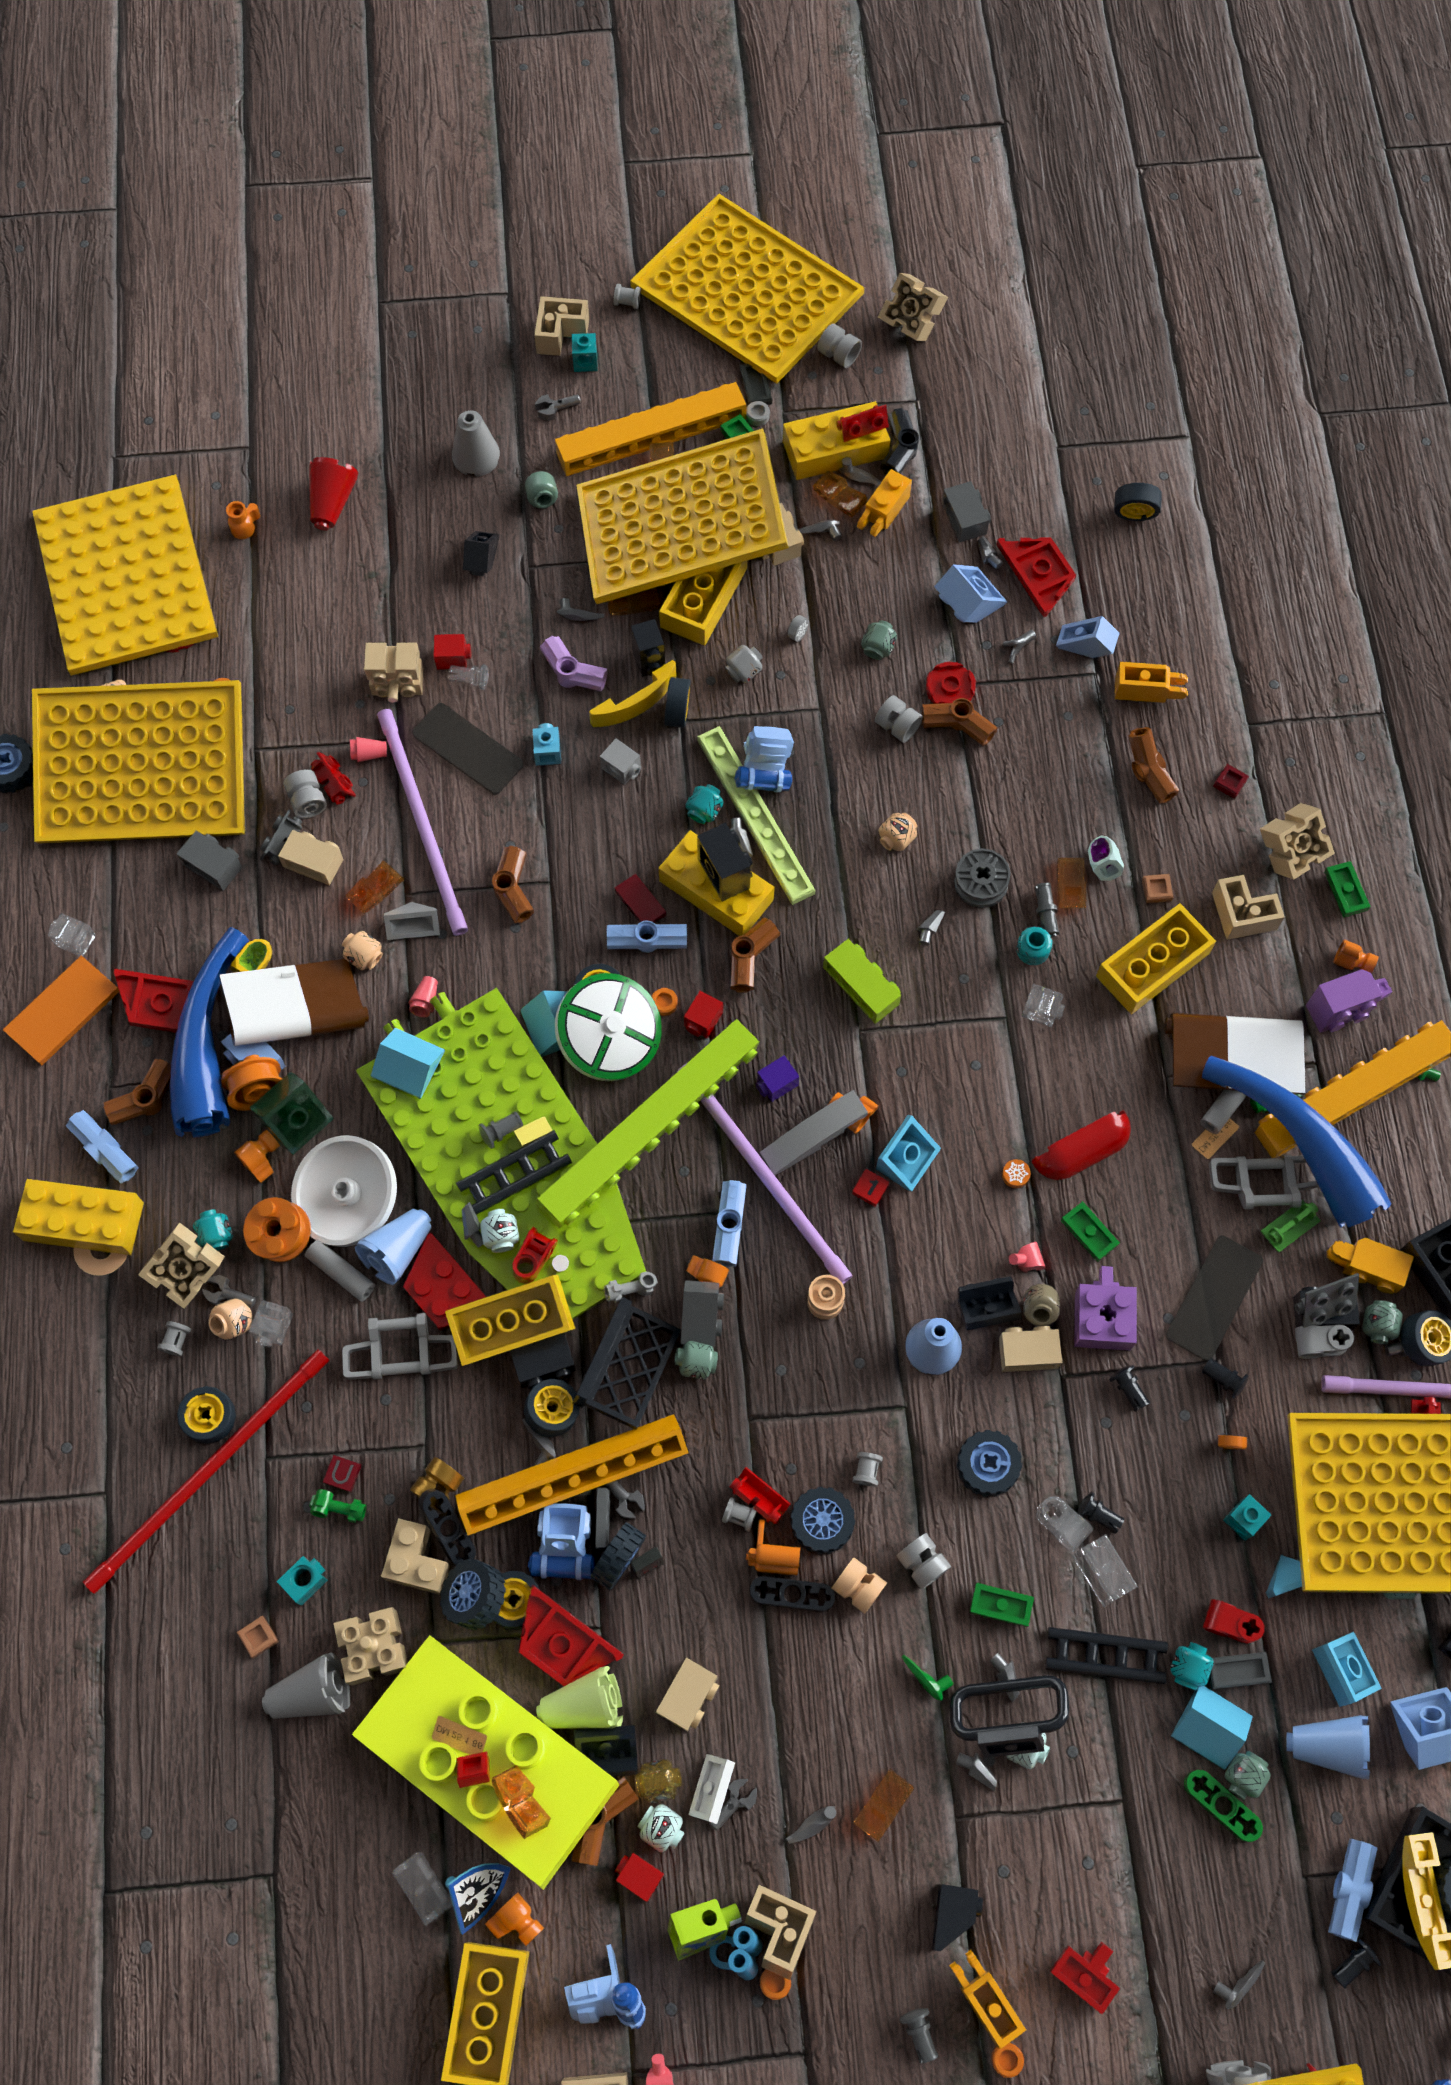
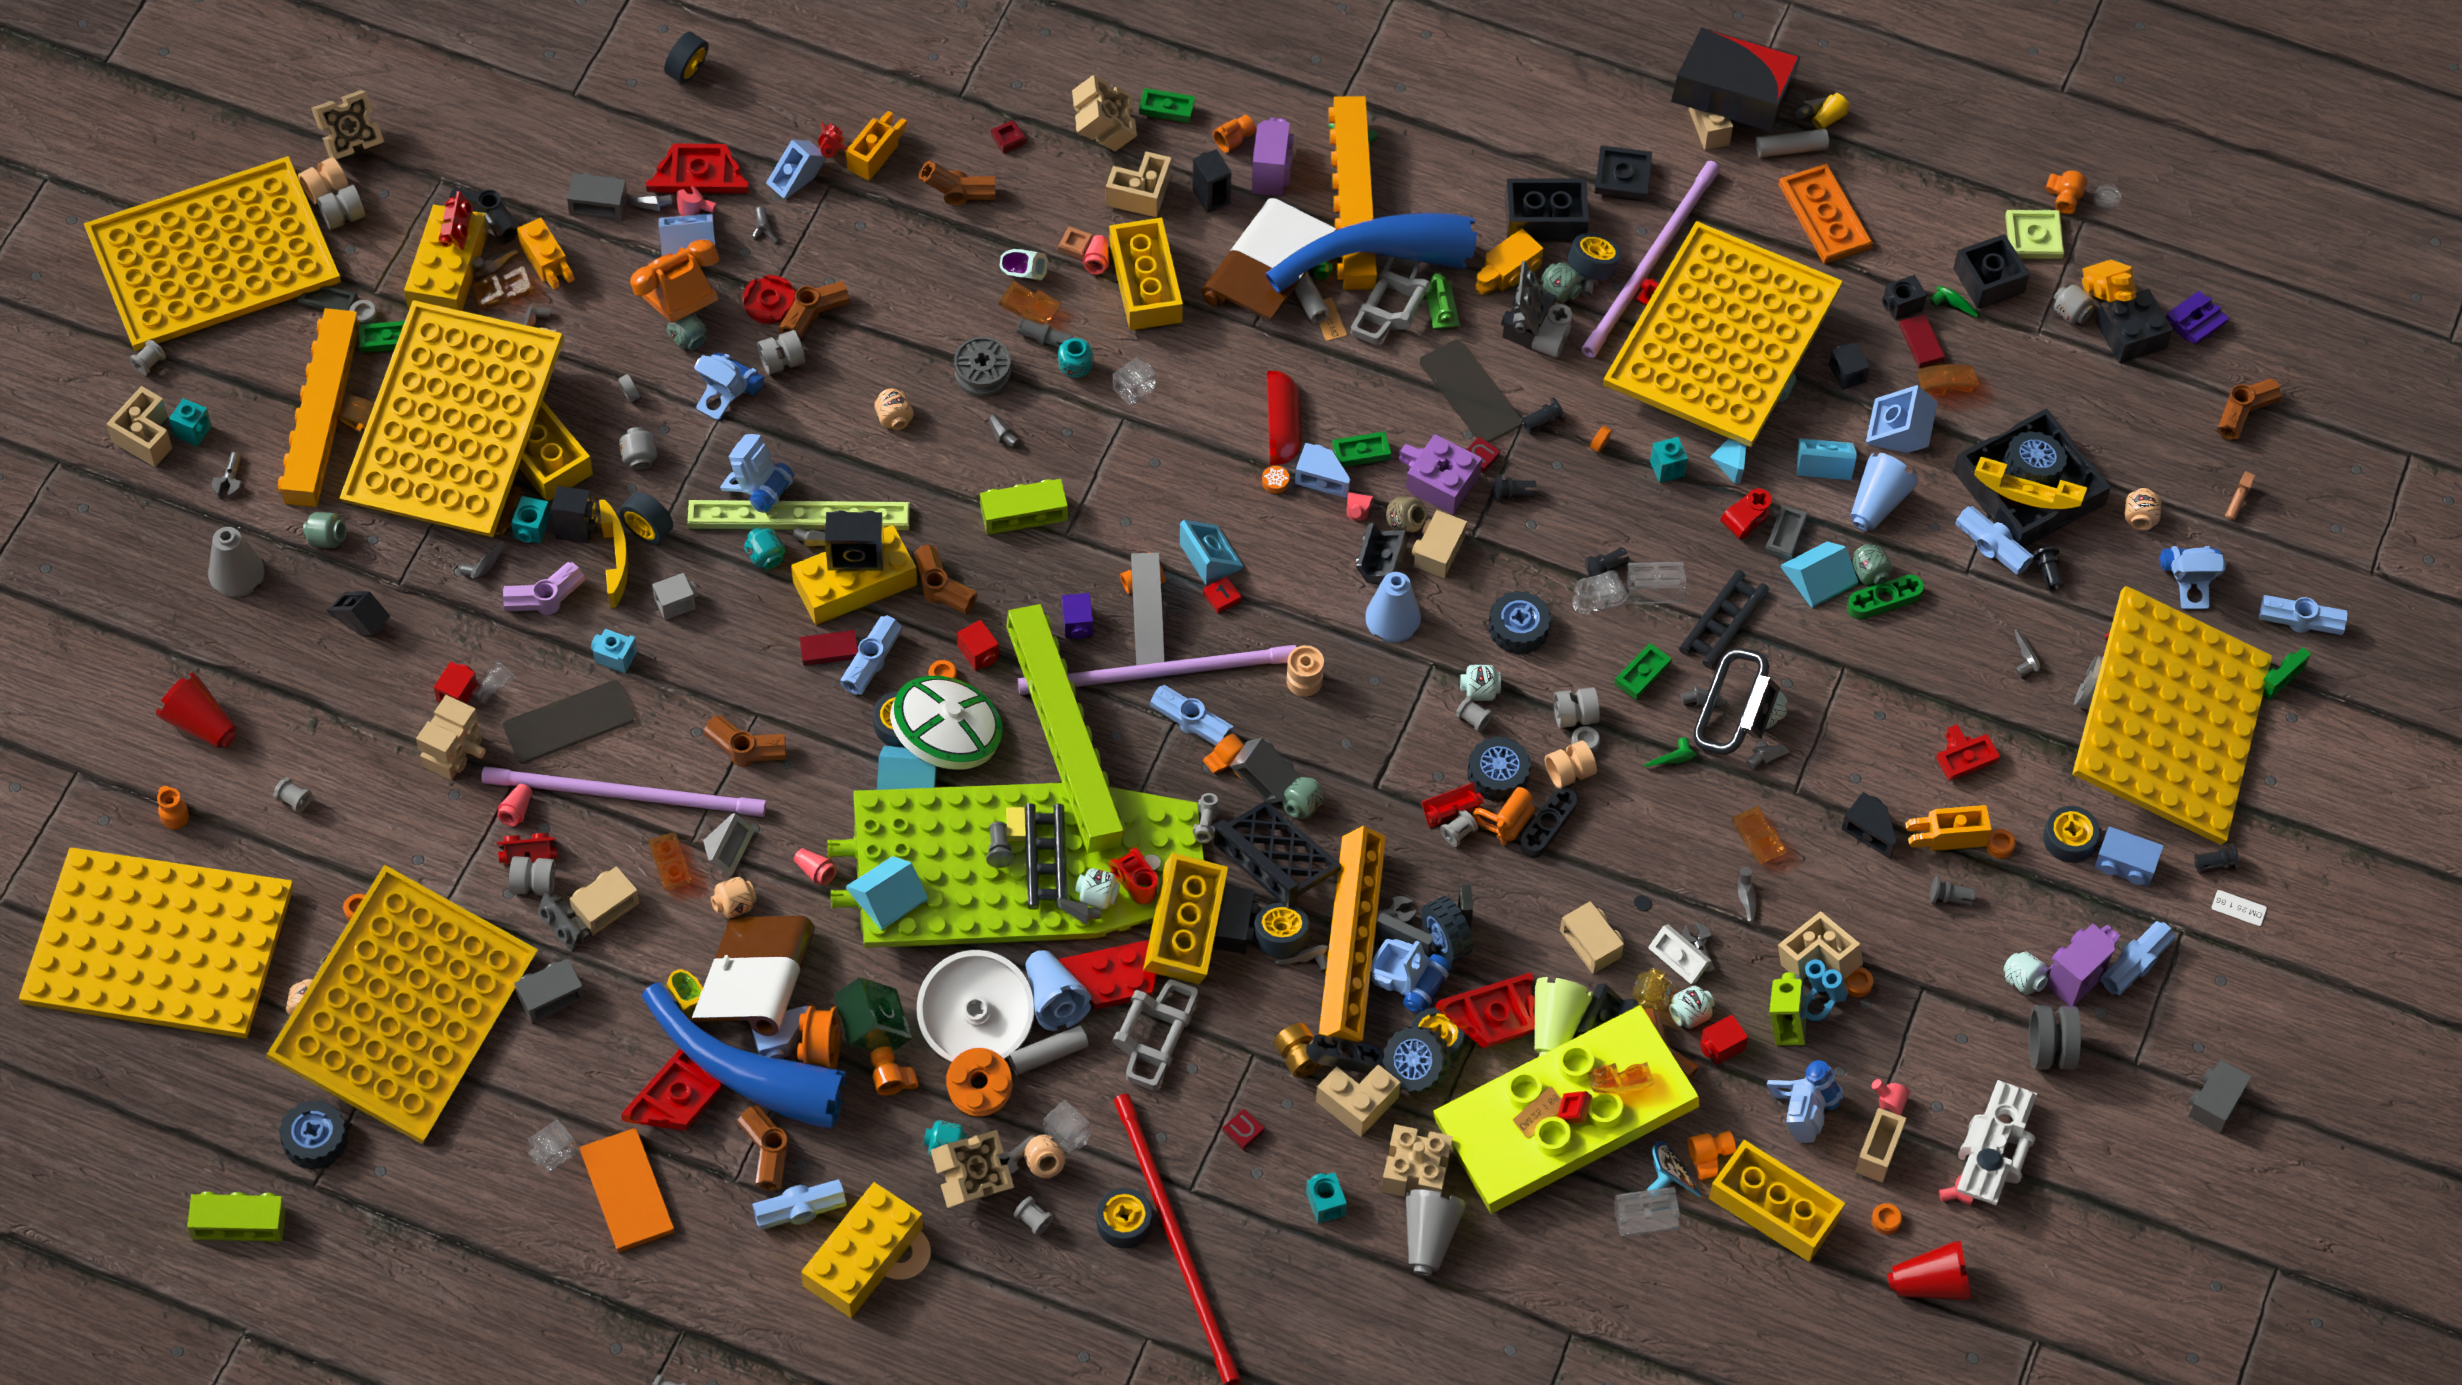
camera: 65 degrees left, 10 degrees down
nougat tile [237,1615,279,1659] -> none
green bar [309,1489,367,1523] -> none
teal head [1170,1642,1214,1690] -> none
none -> light grey bush [273,777,312,813]
none -> light nougat wheel [298,157,348,205]
none -> teal brick [511,496,551,543]
none -> orange piece [630,239,720,324]
none -> coral piece [677,186,716,216]
none -> light blue piece [695,353,764,420]
none -> red hinge [818,122,847,158]
none -> coral cone [1082,235,1109,275]
none -> black piece [1192,149,1232,213]
none -> light blue slope [1295,443,1350,498]
none -> light aqua head [1460,665,1501,701]
none -> dark red tile [1466,437,1501,473]
none -> light grey tile [1571,726,1600,754]
none -> black sticker [1634,895,1651,910]

